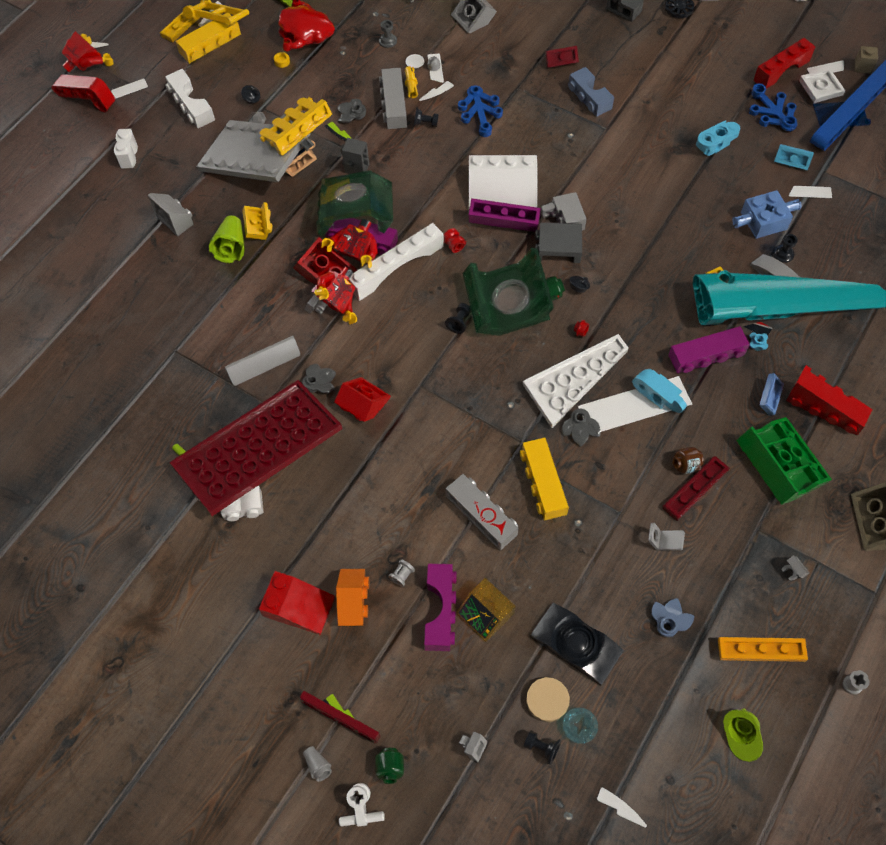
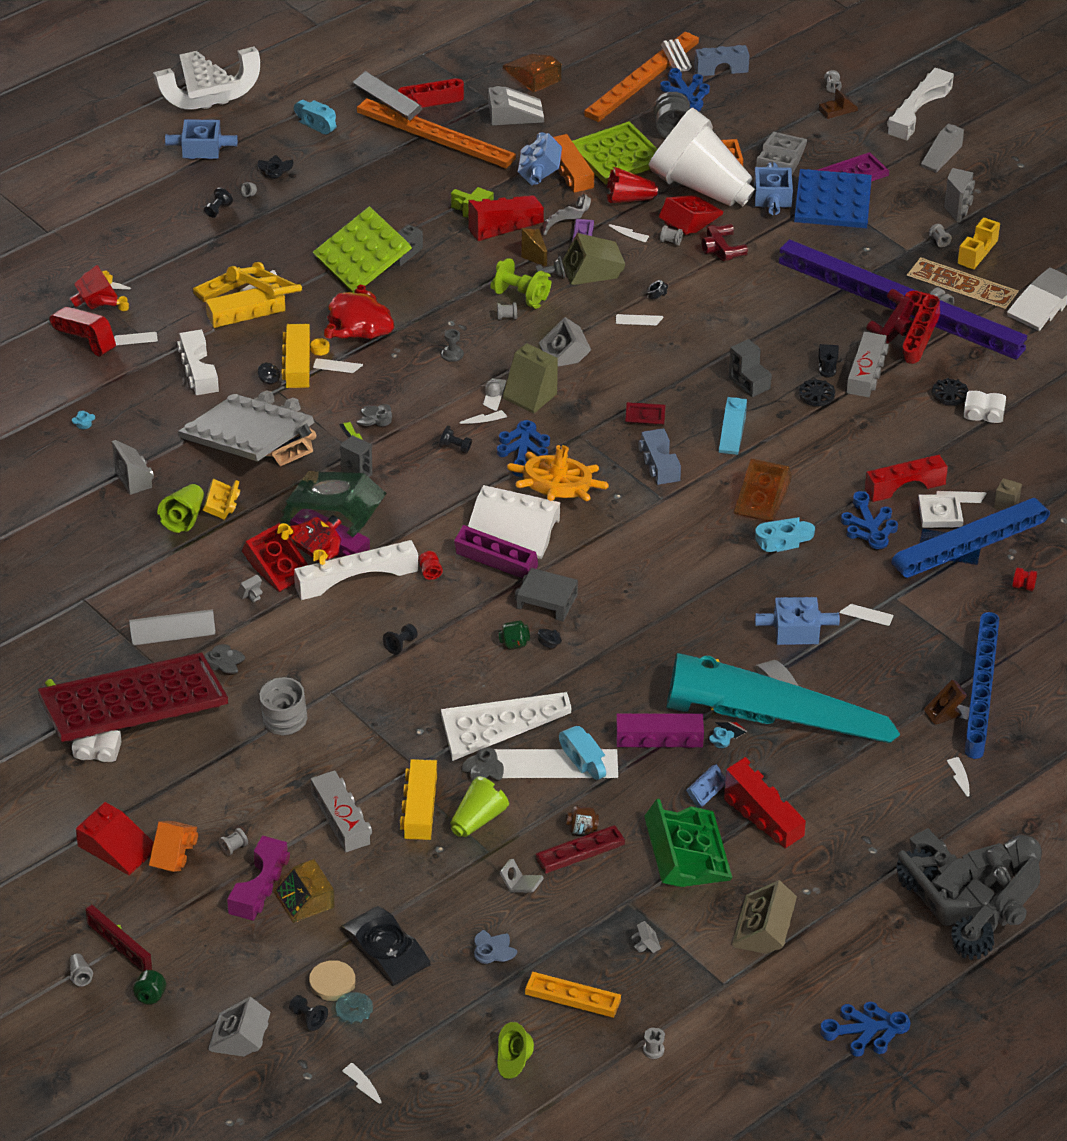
camera: 15 degrees right, 20 degrees down
white brick [114,129,138,168] -> none
yellow fence [260,97,332,156] -> none
torso [311,267,357,324] -> none
red slope [334,377,391,422] -> none
white piece [339,783,385,827] -> none
light grey brick [379,68,407,129] -> none
yellow pin [404,66,418,98] -> none
white sticker [406,54,424,68] -> none
light grey tile [459,732,488,762] -> none
clear green panel [462,248,554,336] -> none
light grey hinge [541,192,586,230] -> none
red plate [574,320,589,337] -> none
black piece [773,234,798,263] -> none
medium azure hinge [774,144,814,170] -> none
none -> medium azure plate [72,411,95,429]
none -> light grey slope [208,997,271,1057]
none -> light grey wheel [259,677,308,735]
none -> yellow brick [282,324,310,388]
none -> white sticker [313,358,363,373]
none -> lime cone [450,776,509,837]
none -> olive slope [503,343,558,414]
none -> light orange piece [507,445,609,502]
none -> medium azure slope [719,397,747,455]
none -> clear orange slope [734,458,792,522]

